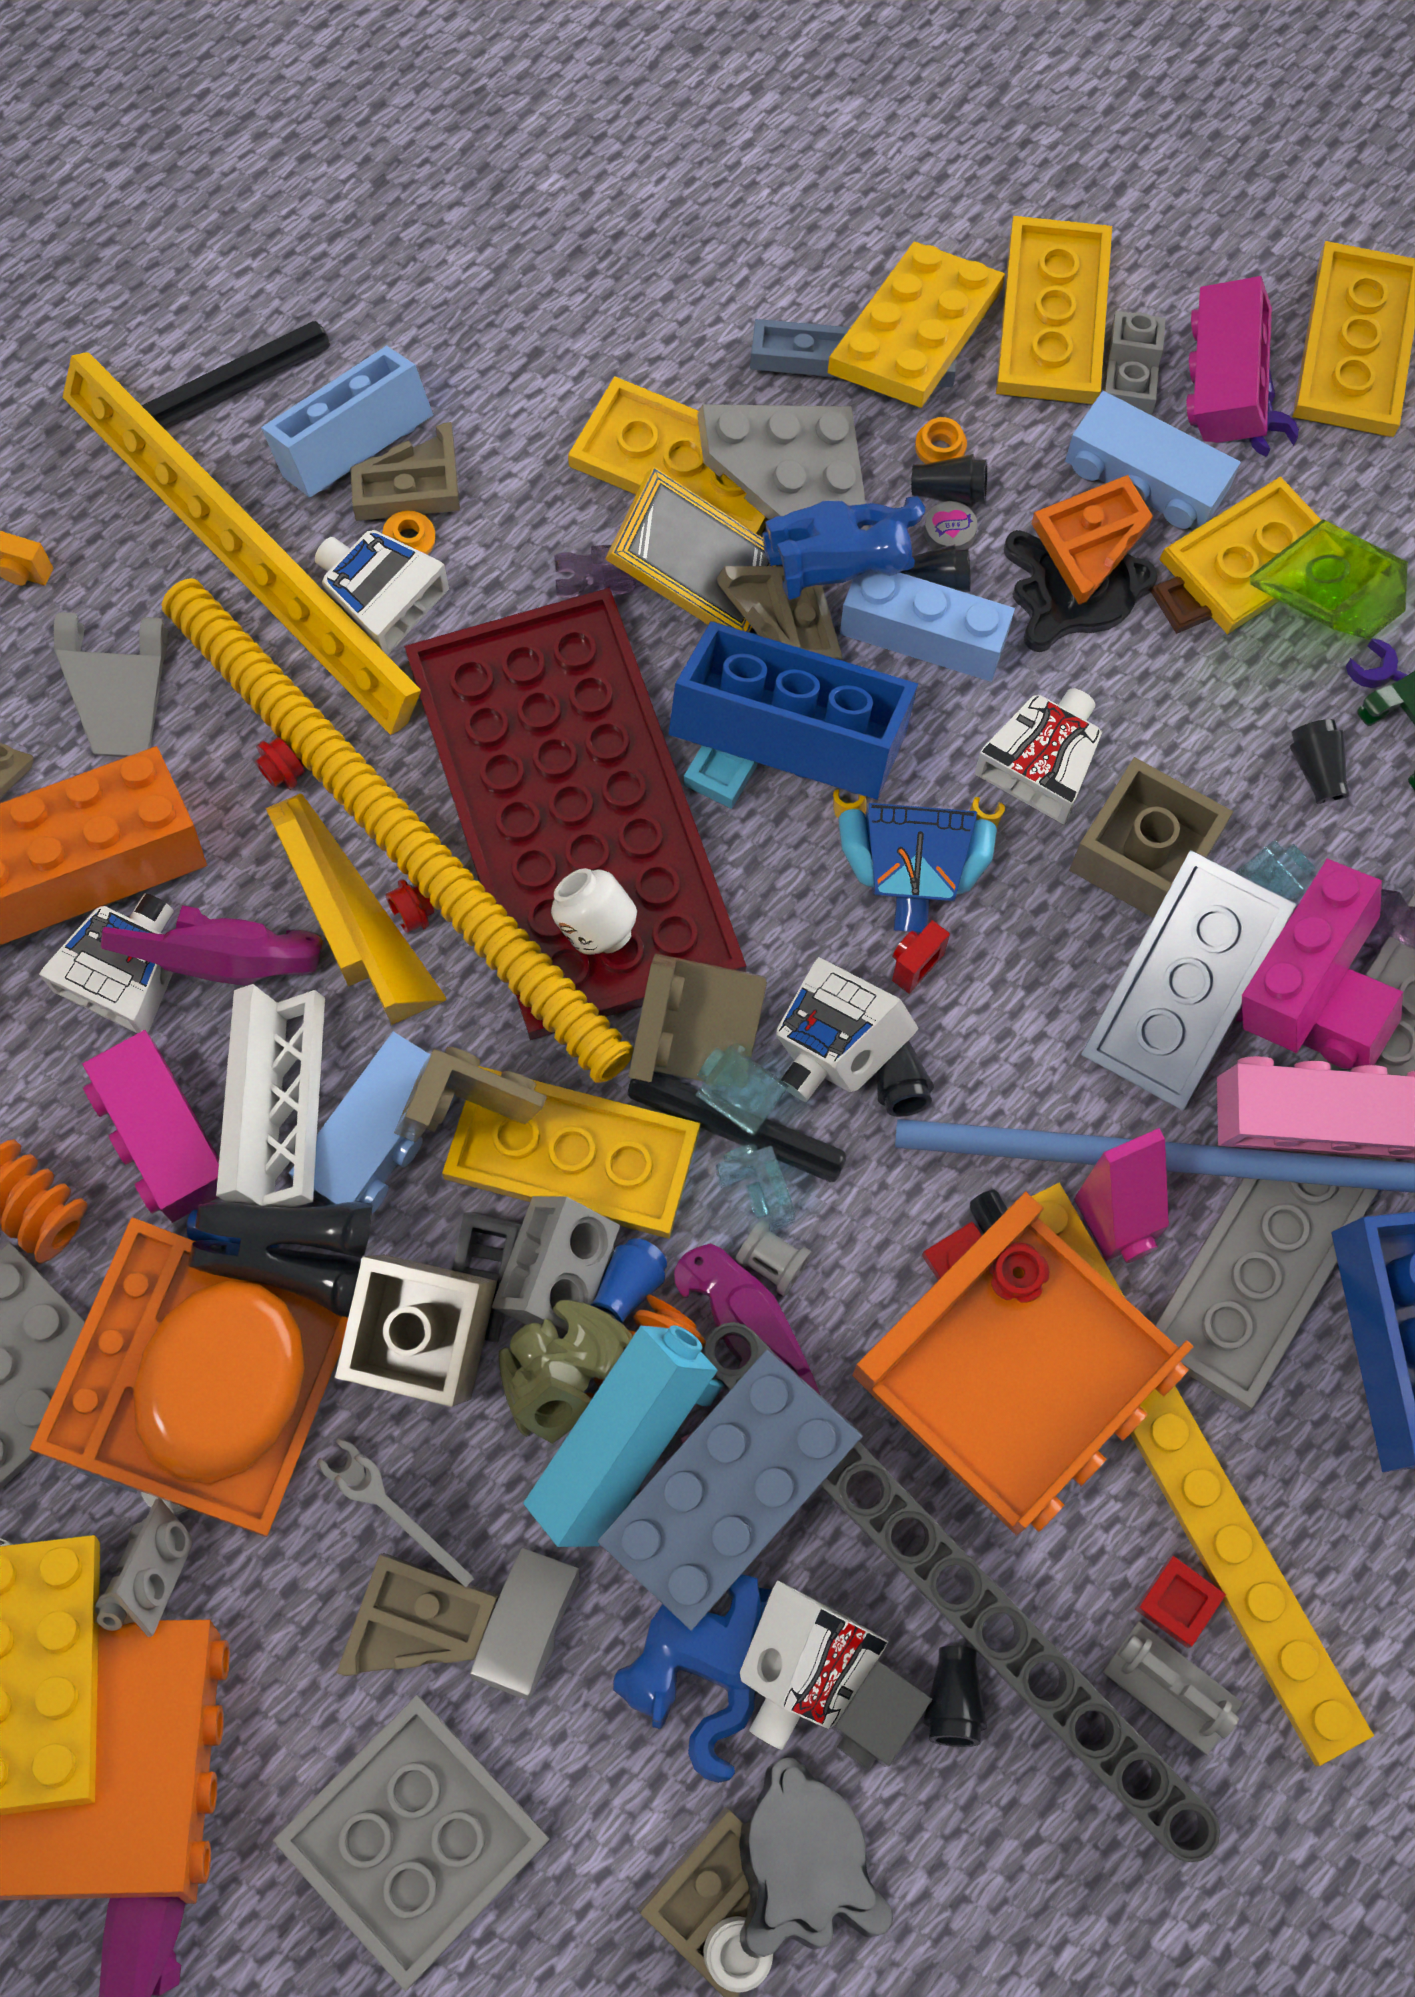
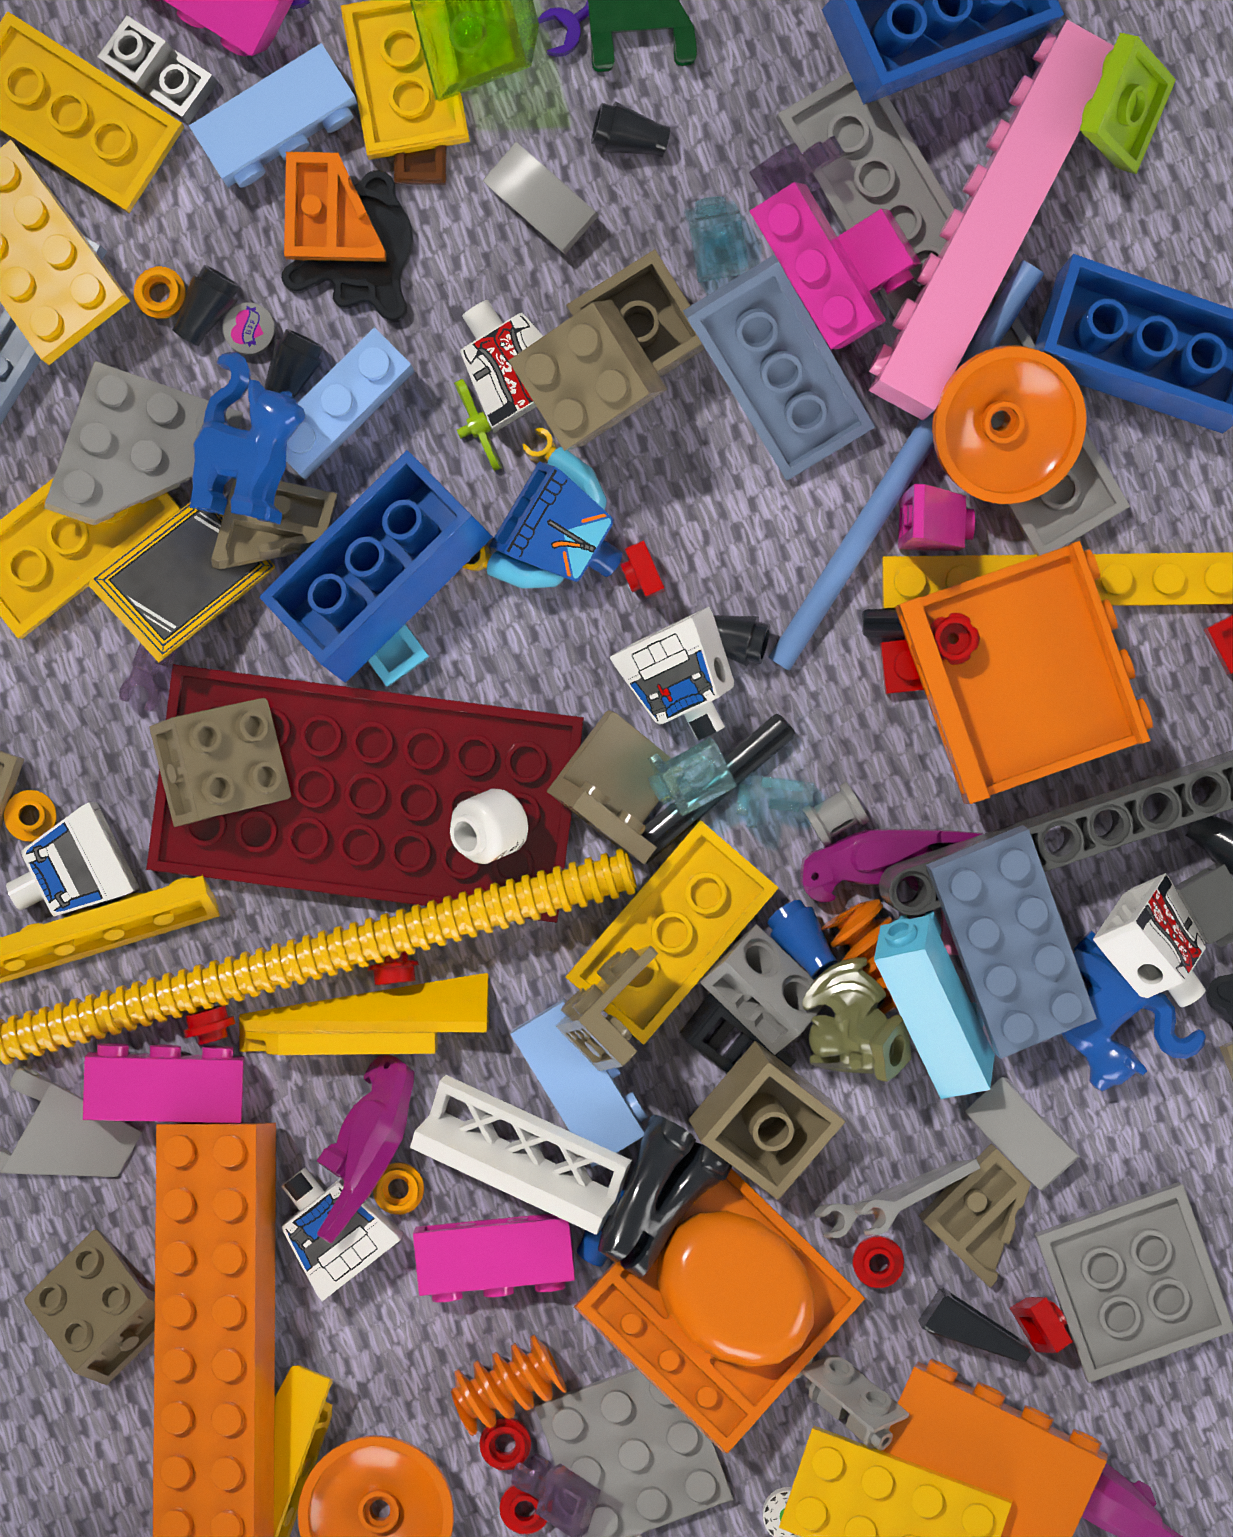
camera: 65 degrees left, 20 degrees up
none -> dark pink brick [83,1043,244,1123]
none -> dark tan bracket [149,698,291,827]
none -> light orange plate [373,1162,424,1215]
none -> lime piece [454,379,503,472]
none -> light grey slope [482,142,599,254]
none -> dark tan brick [508,300,667,451]
none -> red plate [852,1236,904,1288]
none -> black slope [918,1288,1031,1363]
none -> orange dish [932,345,1087,504]
none -> red plate [1009,1297,1073,1353]

